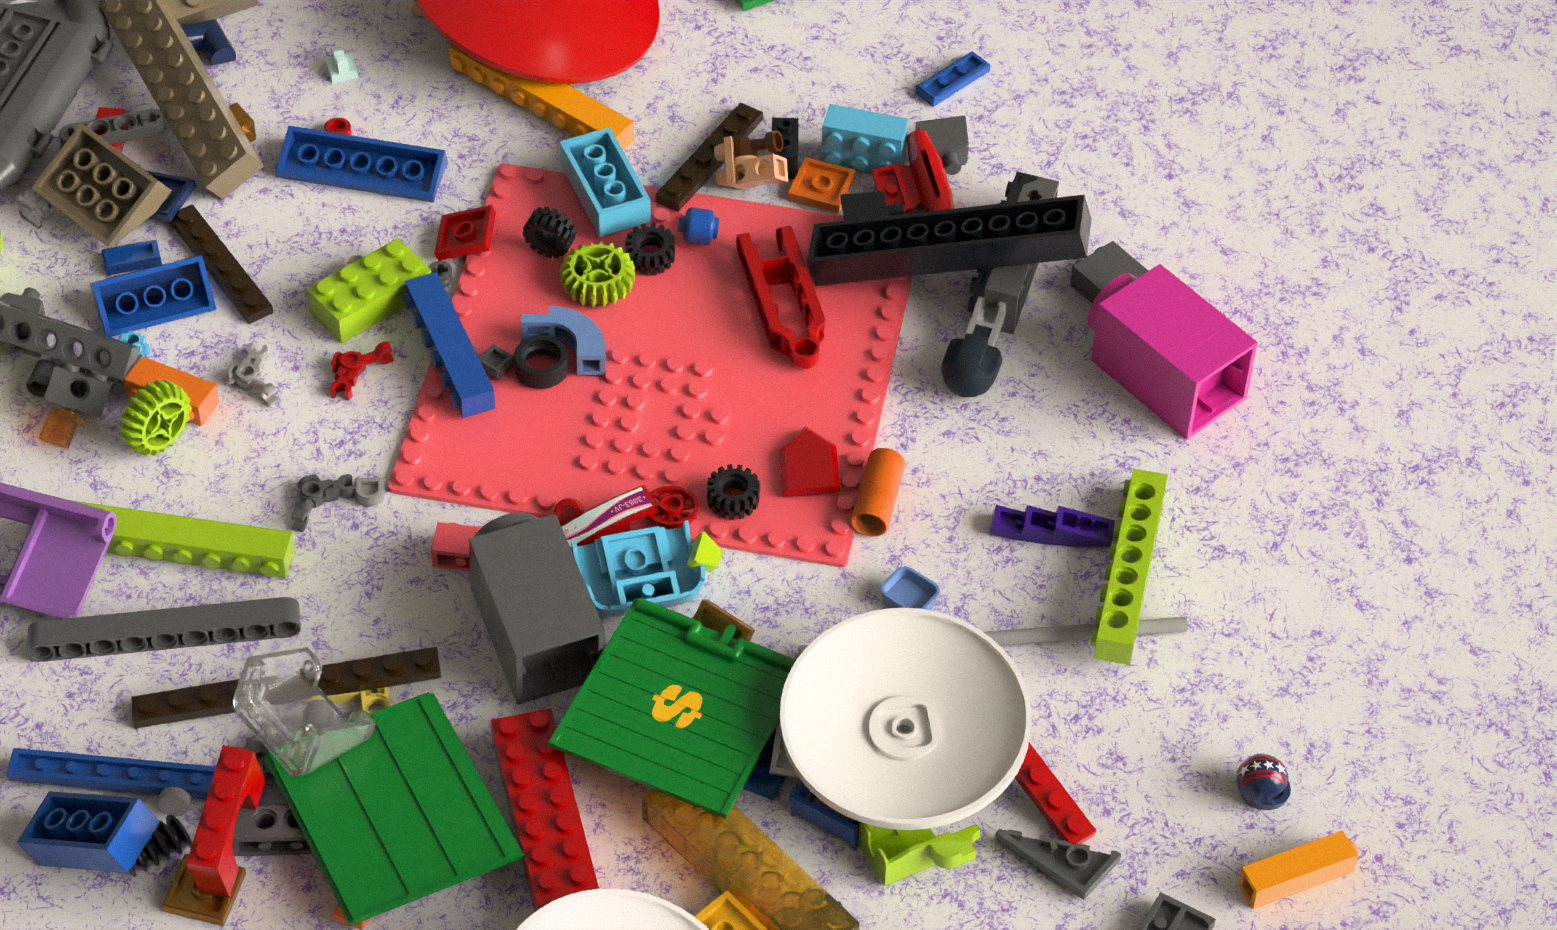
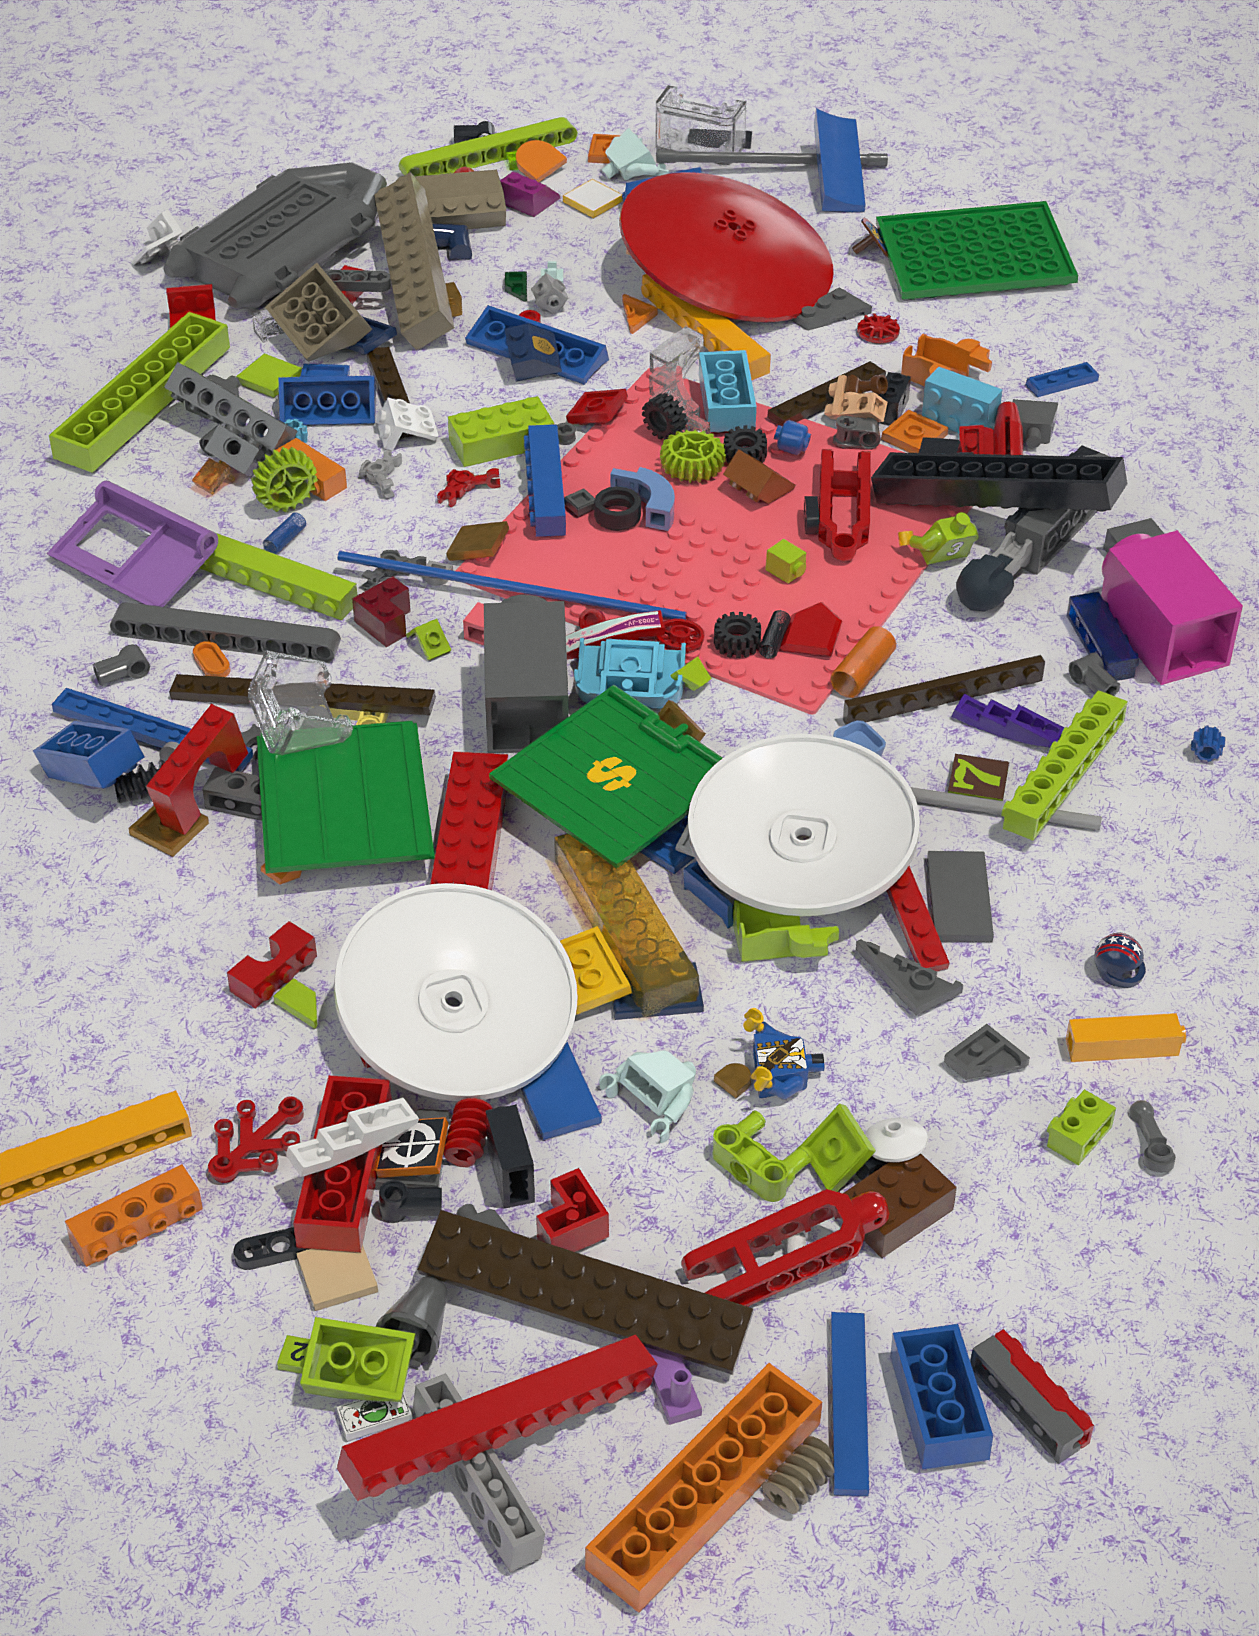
camera: 20 degrees right, 5 degrees down
none -> dark grey piece [92,644,150,685]
none -> orange tile [193,641,230,677]
none -> lime tile [236,353,302,398]
none -> blue piece [263,512,306,554]
none -> blue piece [337,551,687,619]
none -> dark red brick [352,576,411,647]
none -> white bracket [376,398,438,451]
none -> lime bracket [406,618,451,661]
none -> pearl gold tile [446,521,509,561]
none -> dark green tile [505,271,527,302]
none -> dark blue slope [505,324,562,382]
none -> light grey brick [531,273,569,314]
none -> orange tile [622,294,658,334]
none -> clear arch [649,326,710,434]
none -> dark orange slope [723,449,796,504]
none -> black piece [759,610,791,658]
none -> lime brick [765,539,807,584]
none -> dark grey wing [792,287,872,331]
none -> black beam [804,496,819,534]
none -> dark grey piece [833,416,881,449]
none -> dark brown plate [843,655,1045,725]
none -> red wheel [857,313,900,343]
none -> lime torso [898,512,979,565]
none -> orange piece [901,334,992,387]
none -> dark grey tile [927,851,994,942]
none -> reddish brown tile [948,753,1009,801]
none -> clear blue brick [1066,591,1139,681]
none -> dark grey piece [1069,653,1120,696]
none -> blue gear [1191,725,1226,762]

